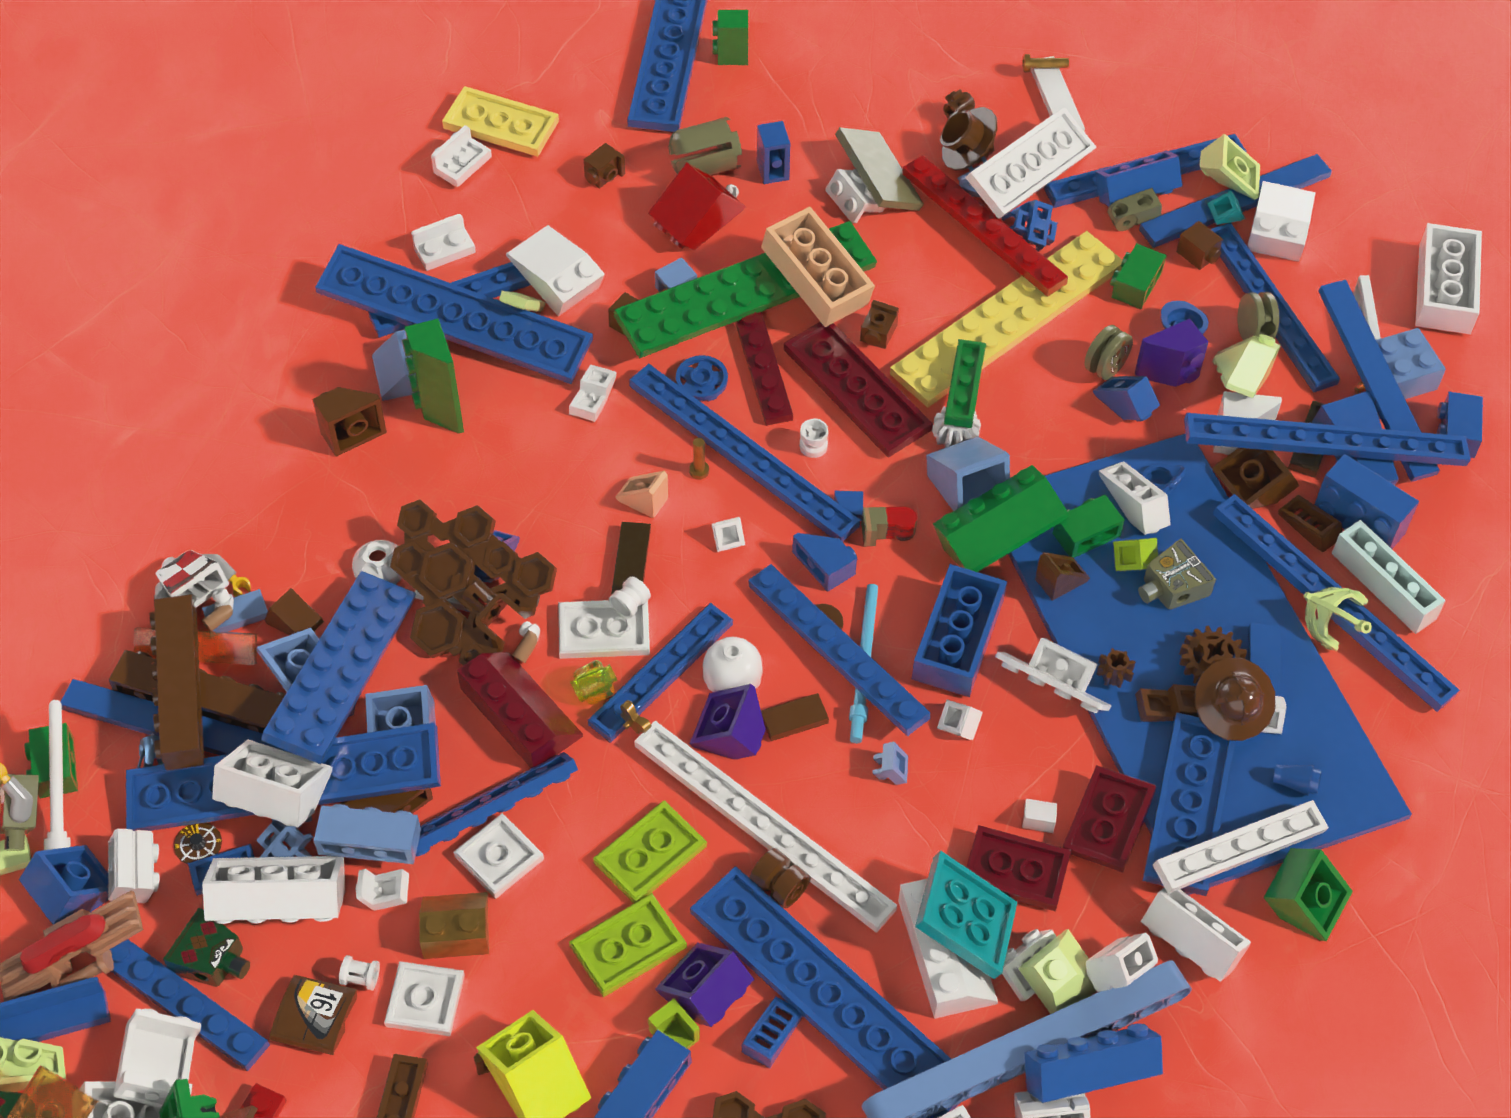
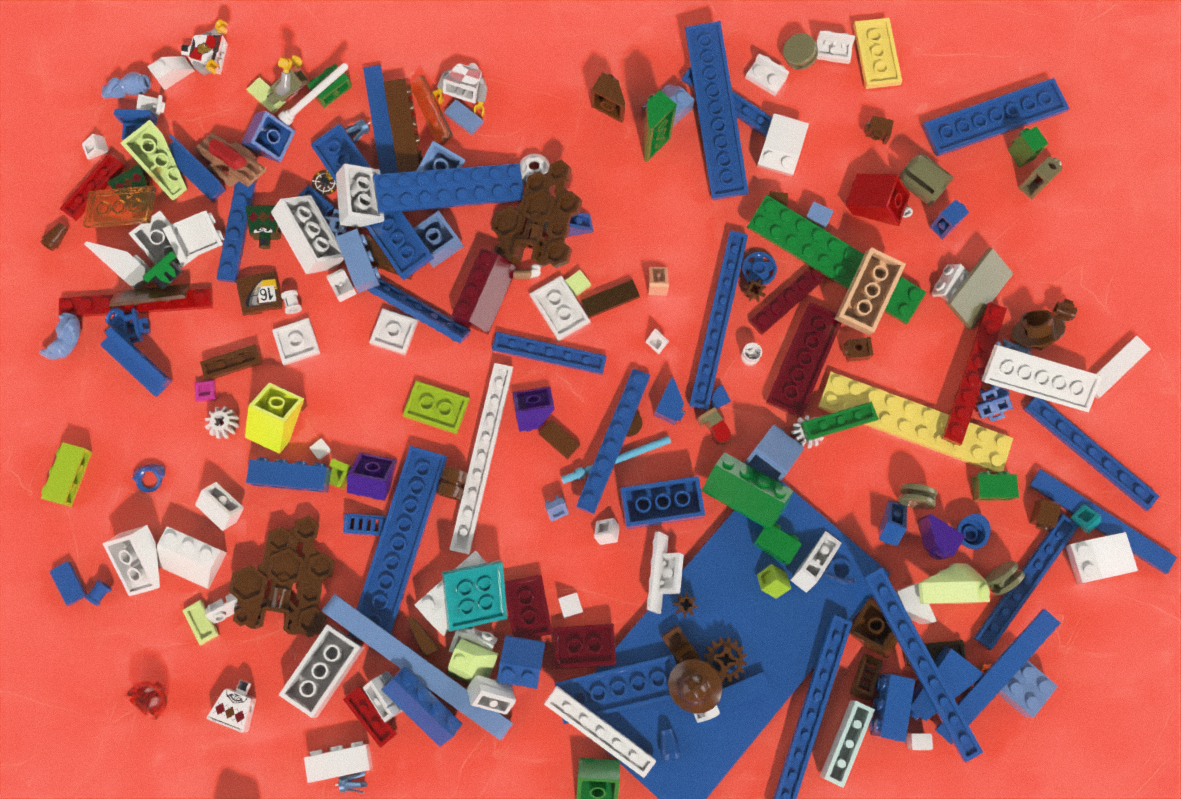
camera: 60 degrees right, 20 degrees up
white brick [108,829,160,903] -> none
reddish brown brick [150,594,204,771] -> none
arm [201,588,234,632] -> none
reddish brown slope [264,588,324,635] -> none
pearl gold slope [419,892,489,959] -> none
yellowish green tile [499,291,546,312] -> none
white slope [569,365,617,422] -> none
lime tile [569,893,687,998] -> none
clear neon green head [570,660,618,705] -> none
white wheel [609,577,651,619] -> none
pearl gold piece [620,700,652,734] -> none
pearl gold piece [689,438,709,480] -> none
white cylinder [702,636,763,692] -> none
pearl gold piece [1022,54,1069,72] -> none
reddish brown slope [1035,552,1090,601] -> none
blue brick [1095,150,1182,207] -> none
olive leg [1107,188,1162,231] -> none
olive torso [1138,538,1216,610] -> none
white brick [1140,888,1251,982] -> none
yellowish green slope [1200,134,1260,200] -> none
yellowish green helmet [1303,587,1372,652] -> none
white tile [1353,275,1381,340] -> none
white brick [1415,223,1482,335] -> none
blue brick [1437,391,1483,458] -> none
none -> white piece [310,439,331,460]
none -> reddish brown slope [407,617,440,657]
none -> blue slope [497,635,545,689]
none -> yellowish green tile [565,270,591,297]
none -> reddish brown gear [743,279,766,303]
none -> olive head [783,33,818,70]
none -> white slope [906,733,933,750]
none -> olive torso [1019,157,1063,200]

